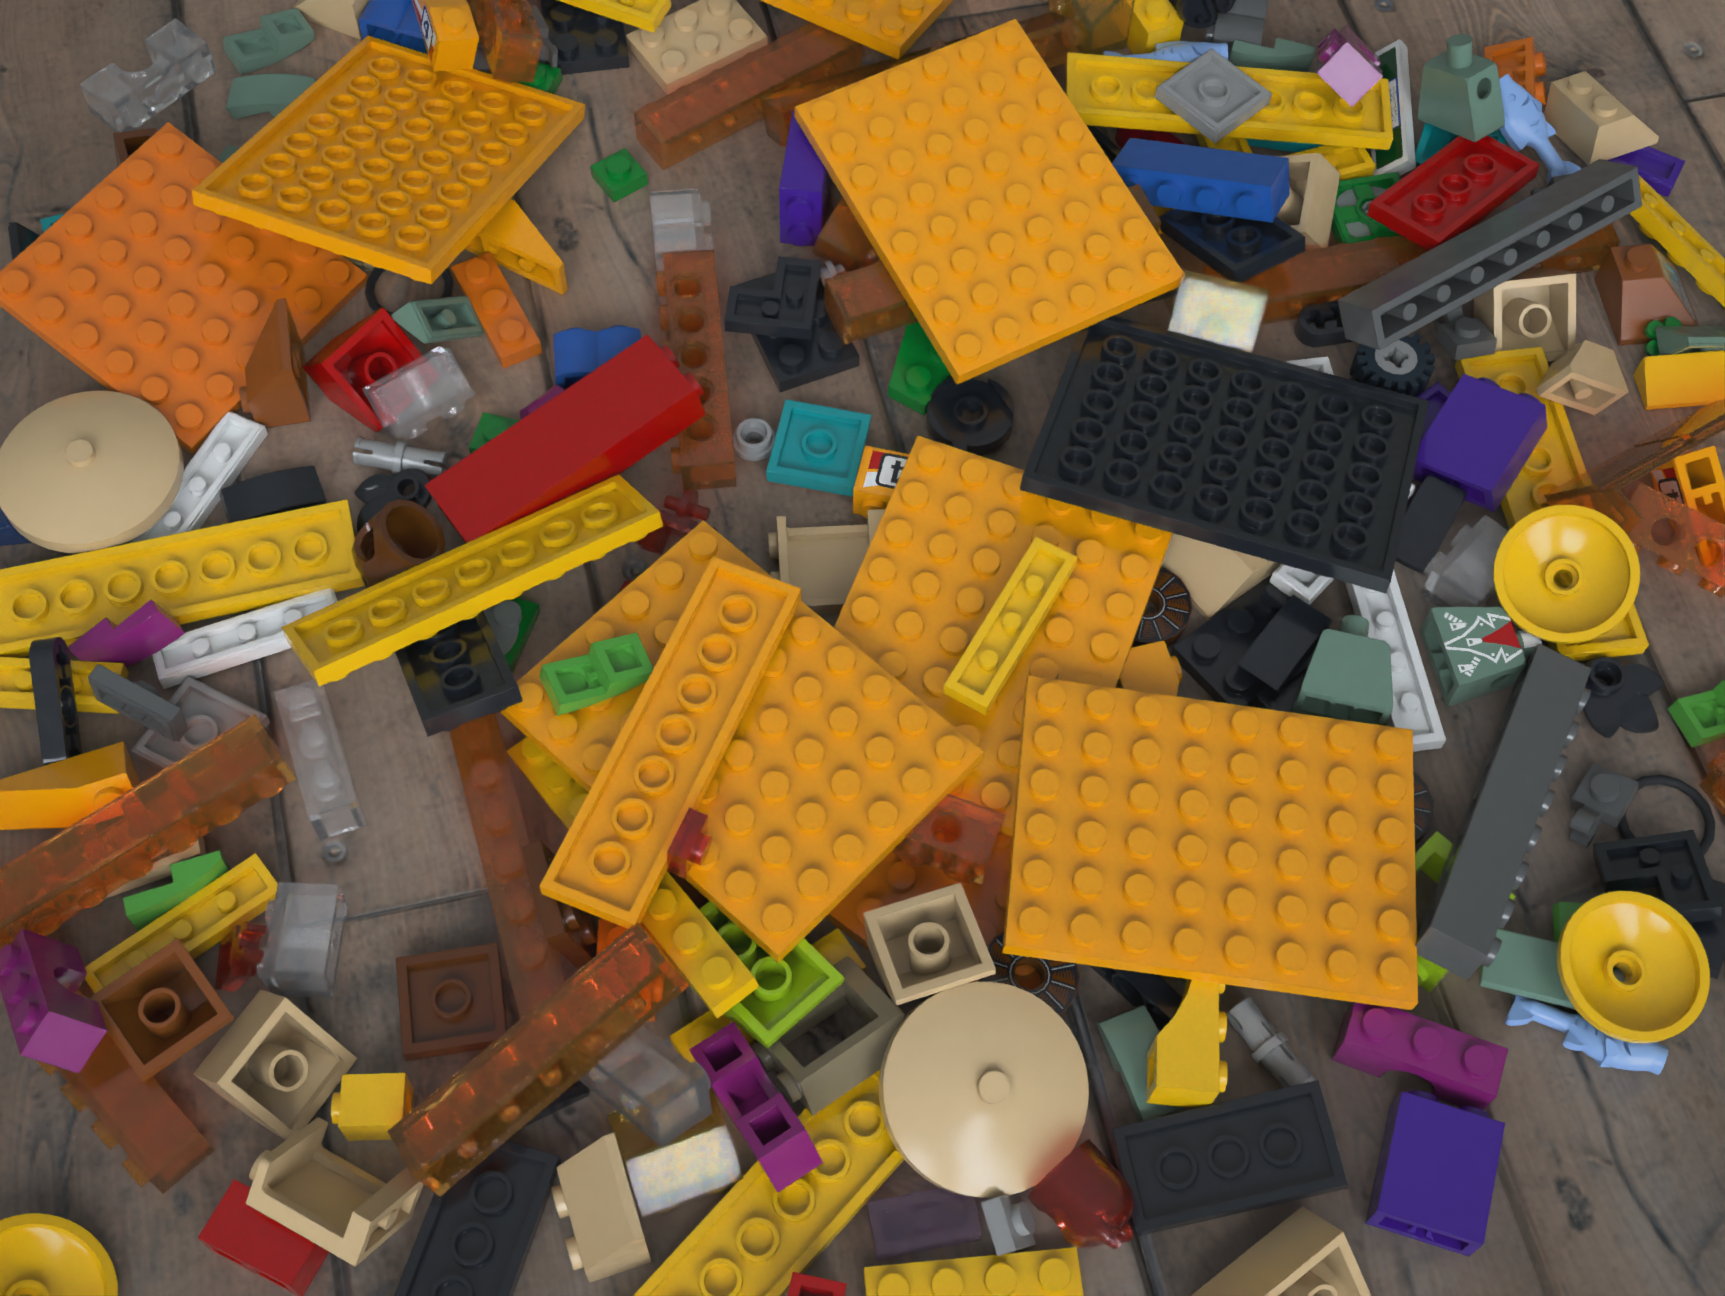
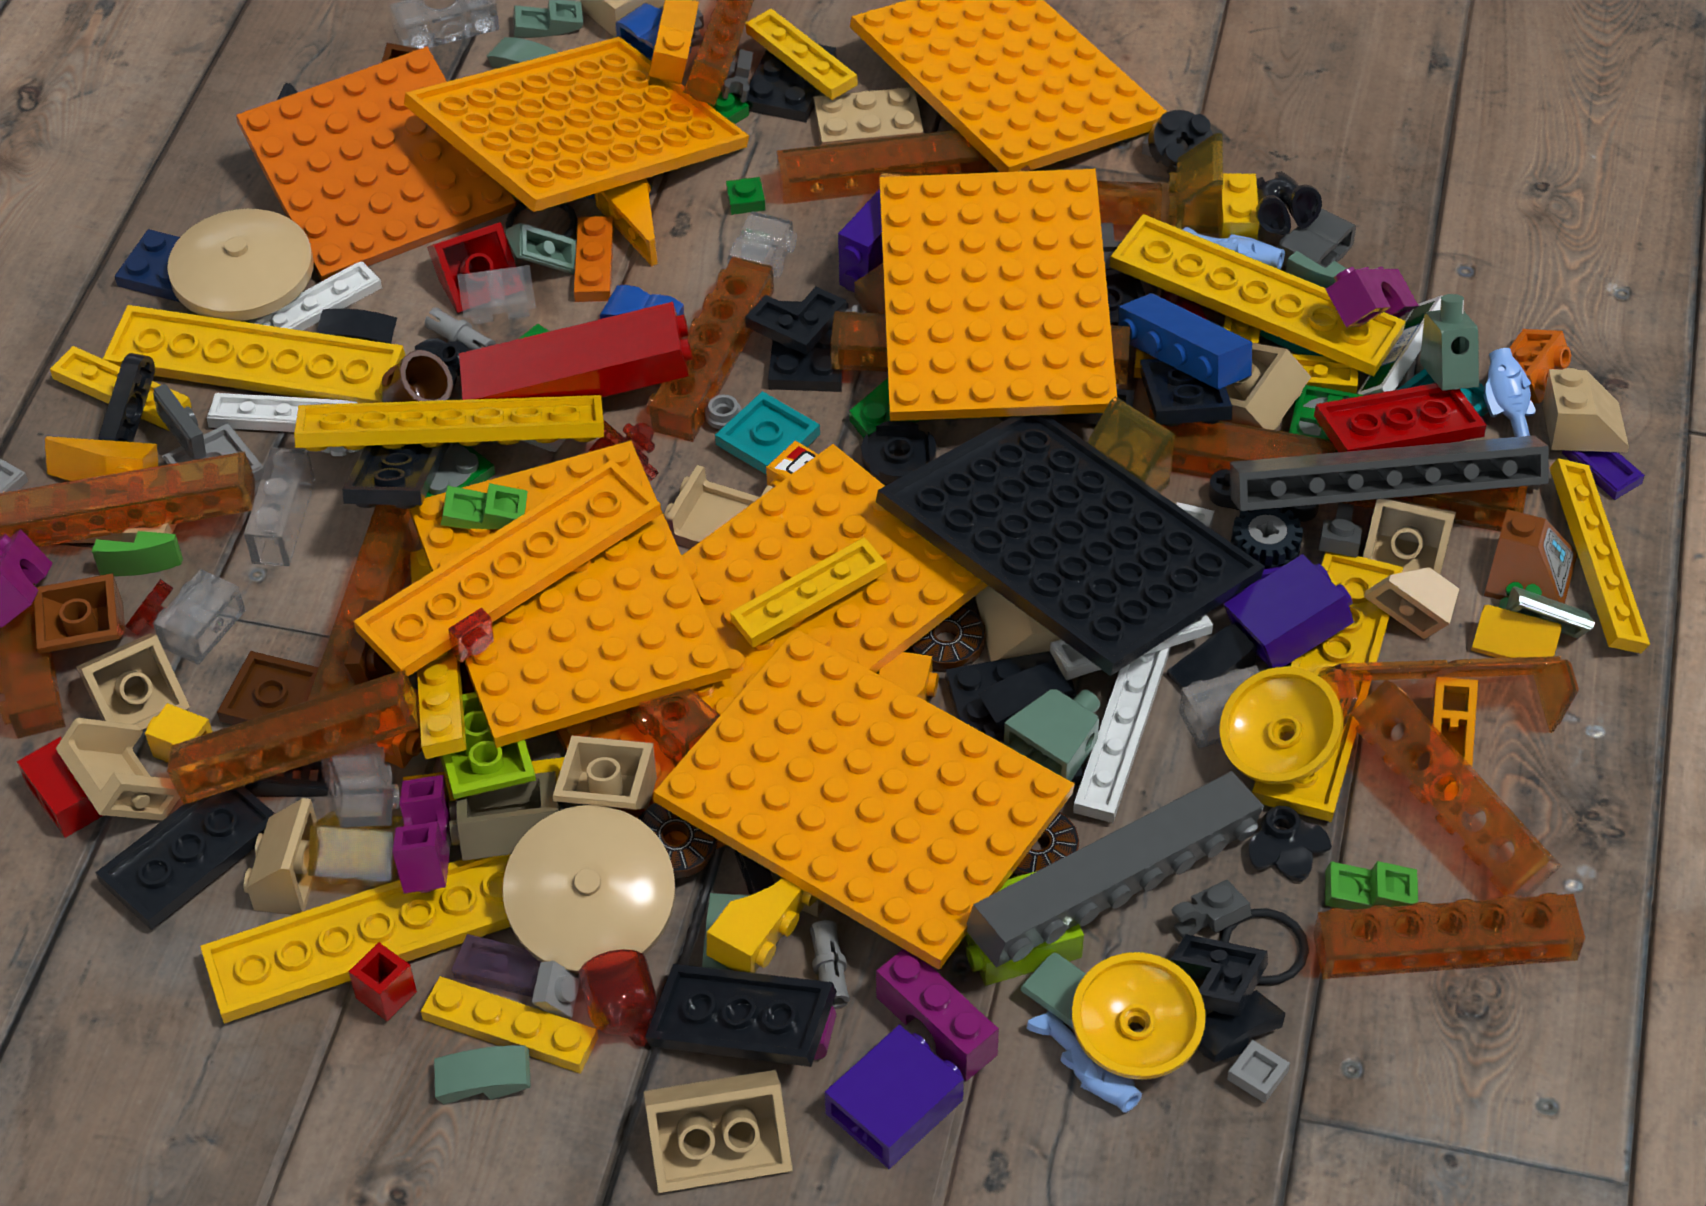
camera: 30 degrees right, 10 degrees down
magenta slope [68,599,185,667] -> none
yellow plate [84,853,286,994] -> none
dark orange slope [239,298,311,428] -> none
light grey tile [1155,48,1272,143] -> none
sand green torso [1419,607,1542,707] -> none

